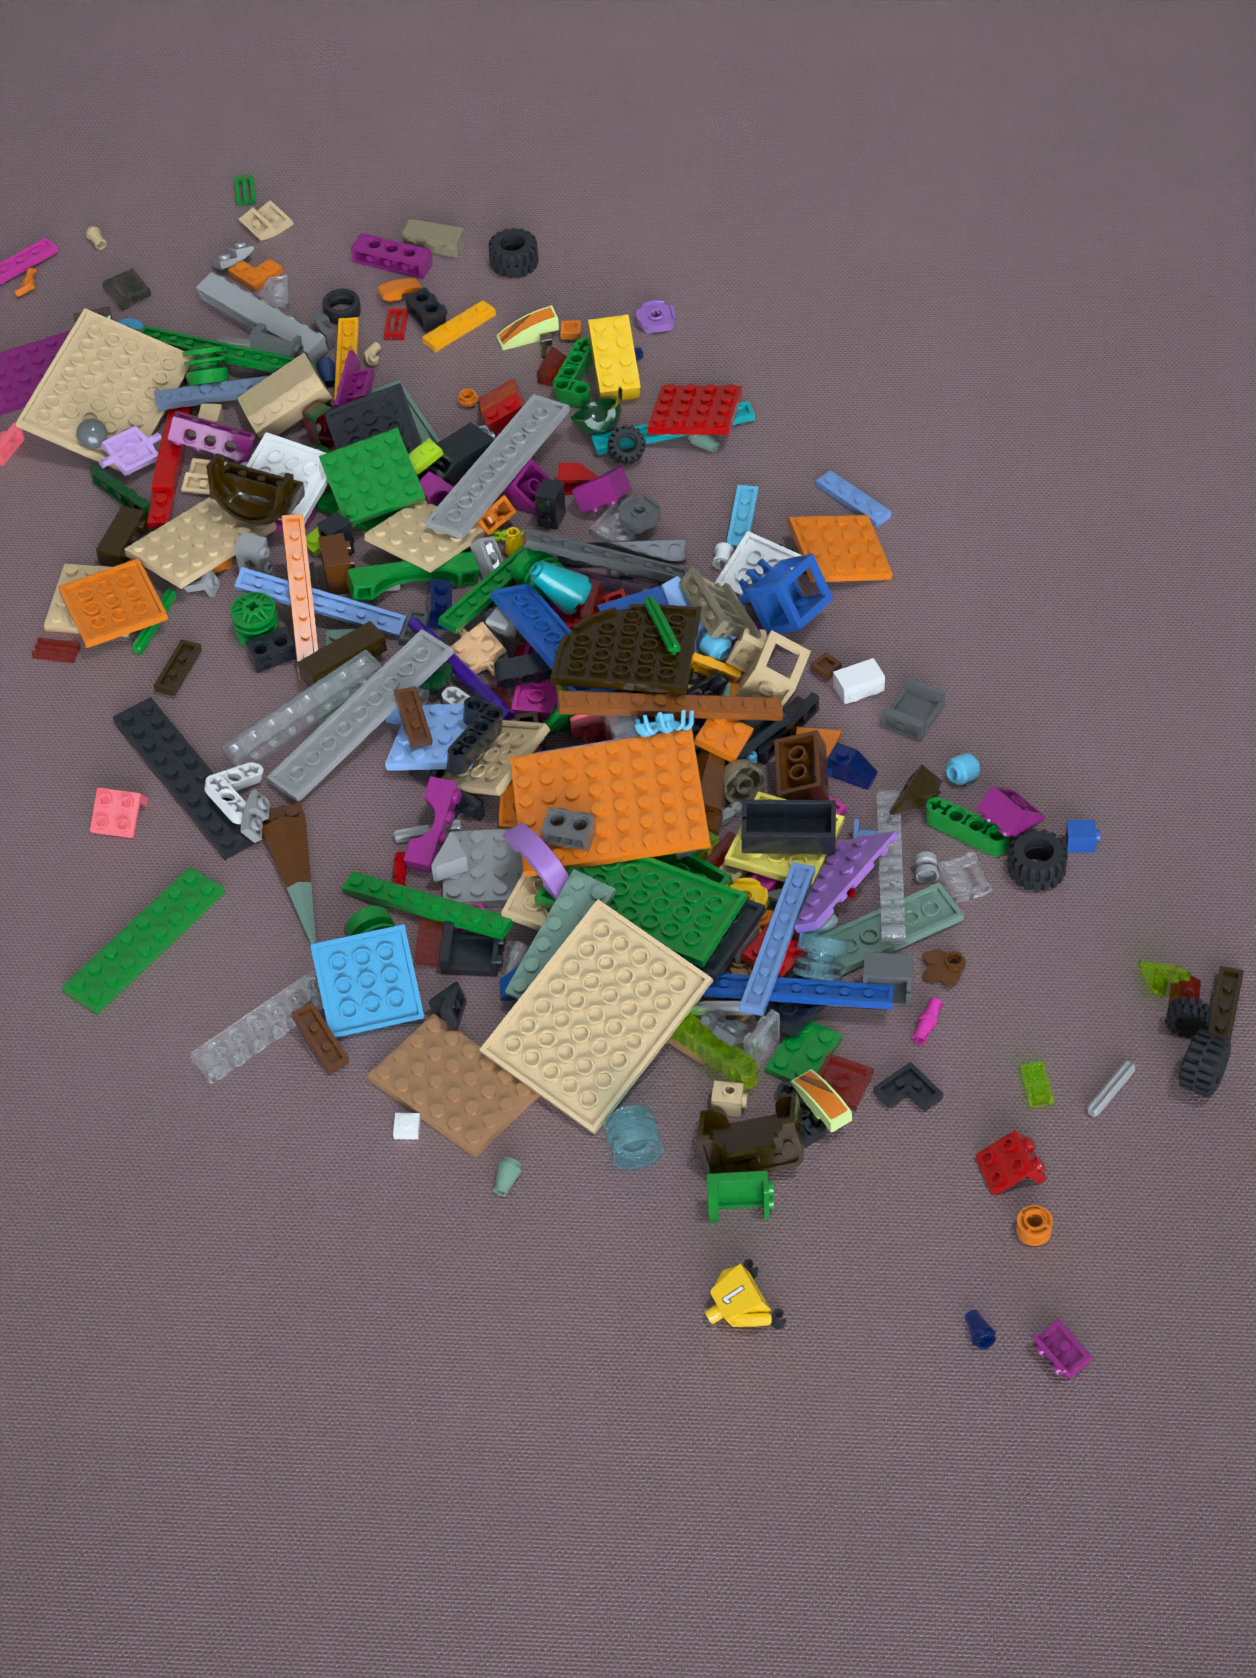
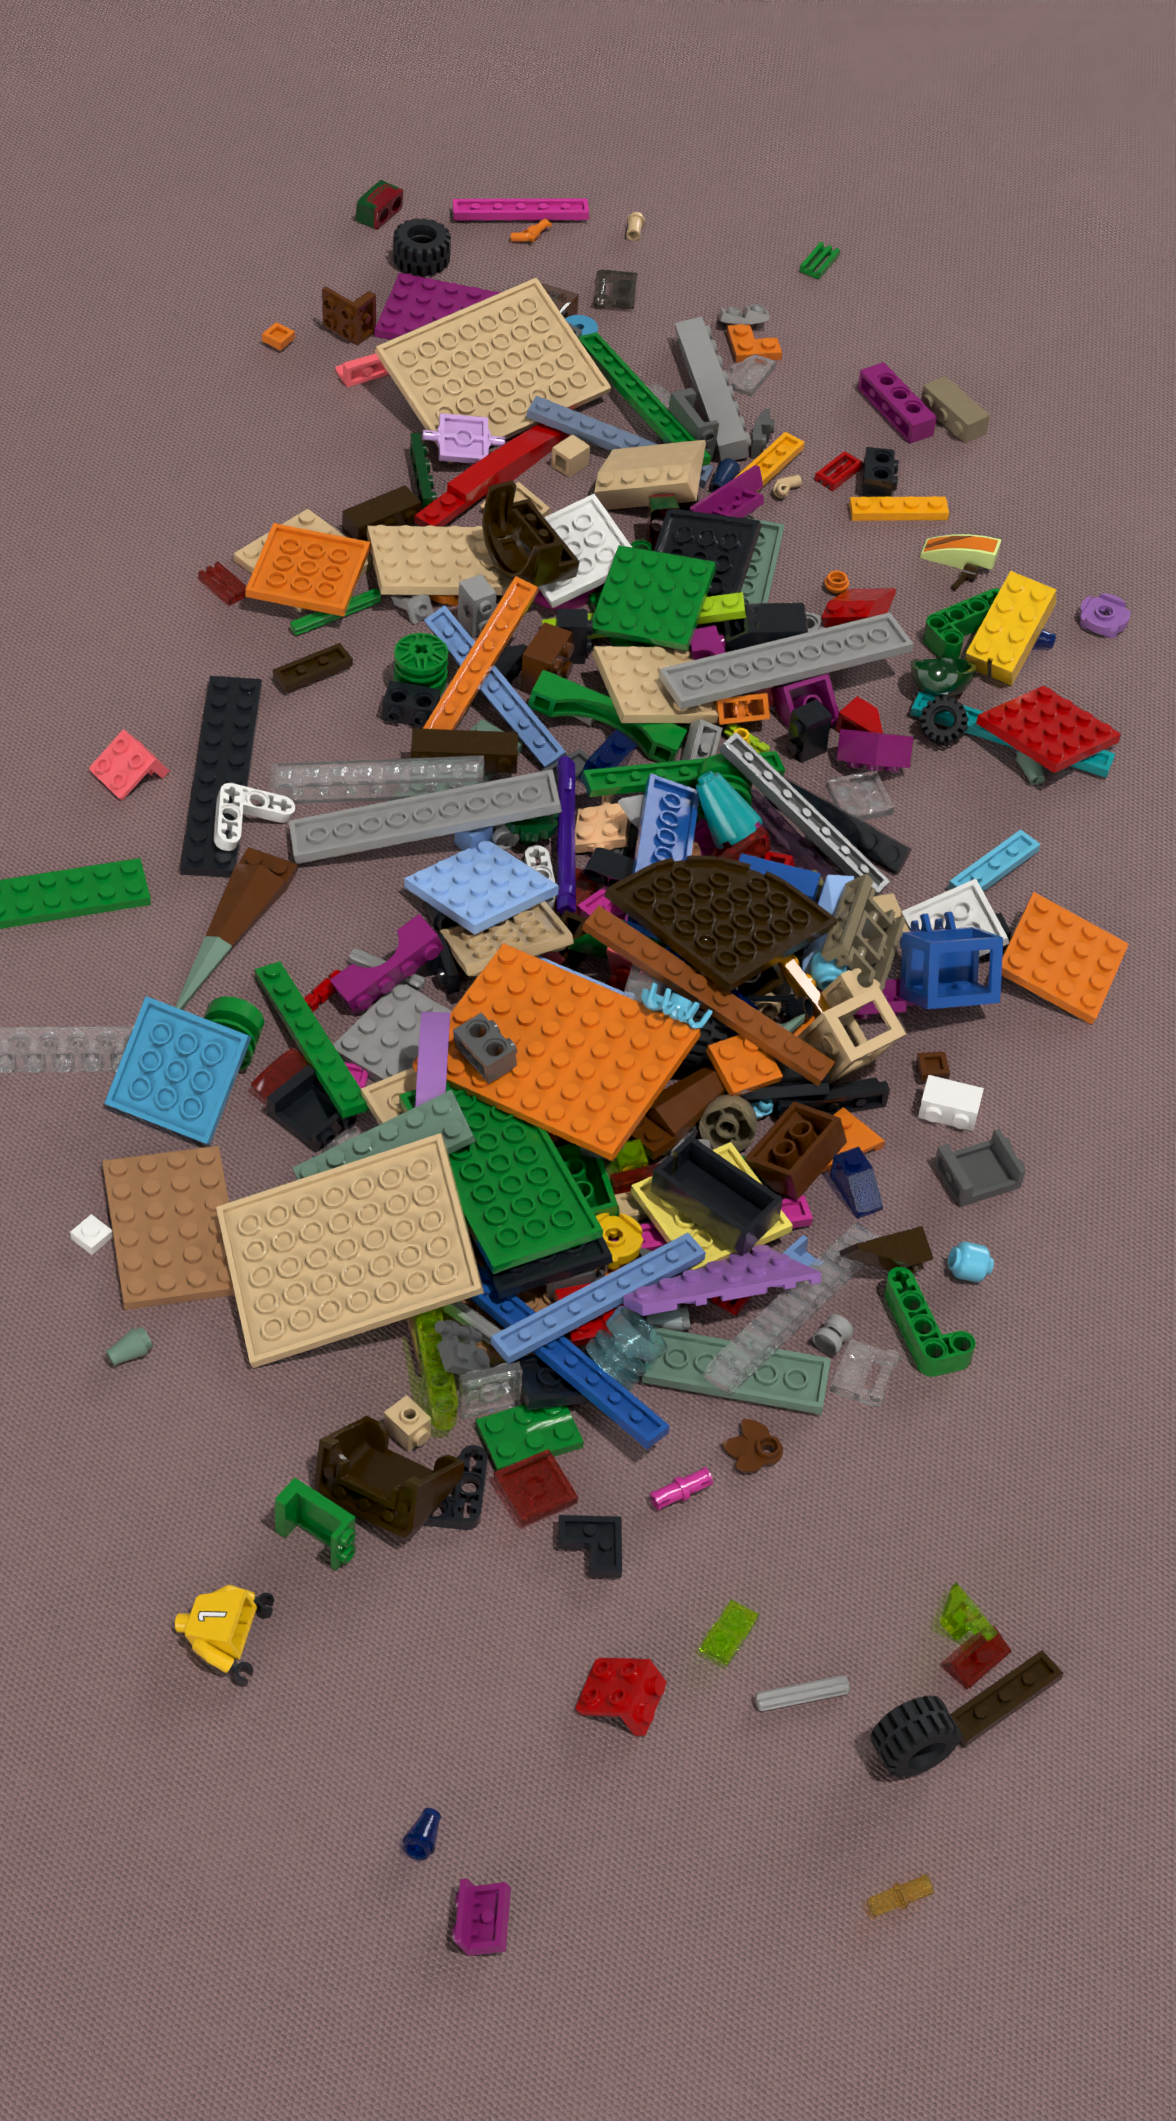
camera: 30 degrees right, 0 degrees up
dark grey hair [76,418,108,449] -> none
magenta brick [168,411,256,463] -> none
green wheel [182,345,229,386] -> none
tan slope [238,200,294,241] -> none
light grey slope [241,789,270,843] -> none
reddish brown plate [291,1002,349,1074] -> none
black tyre [322,289,361,325] -> none
orange slope [377,278,422,302] -> none
reddish brown plate [394,686,433,749] -> none
black slope [428,982,467,1029] -> none
light grey slope [431,832,468,882] -> none
black beam [446,697,503,775] -> none
black tyre [488,228,539,278] -> none
clear red slope [537,347,567,387] -> none
orange plate [560,320,581,340] -> none
clear light blue wheel [604,1105,664,1170] -> none
dark grey plate [618,495,661,534] -> none
green axle [644,596,681,655] -> none
white bush [712,542,734,571] -> none
slope [791,1069,852,1133] -> none
medium blue plate [816,470,891,528] -> none
dark grey piece [863,952,913,1007] -> none
magenta slope [977,785,1046,837] -> none
black tyre [1008,829,1068,892] -> none
orange wheel [1016,1205,1053,1246] -> none
blue brick [1065,820,1100,853] -> none
black tyre [1165,996,1212,1038] -> none

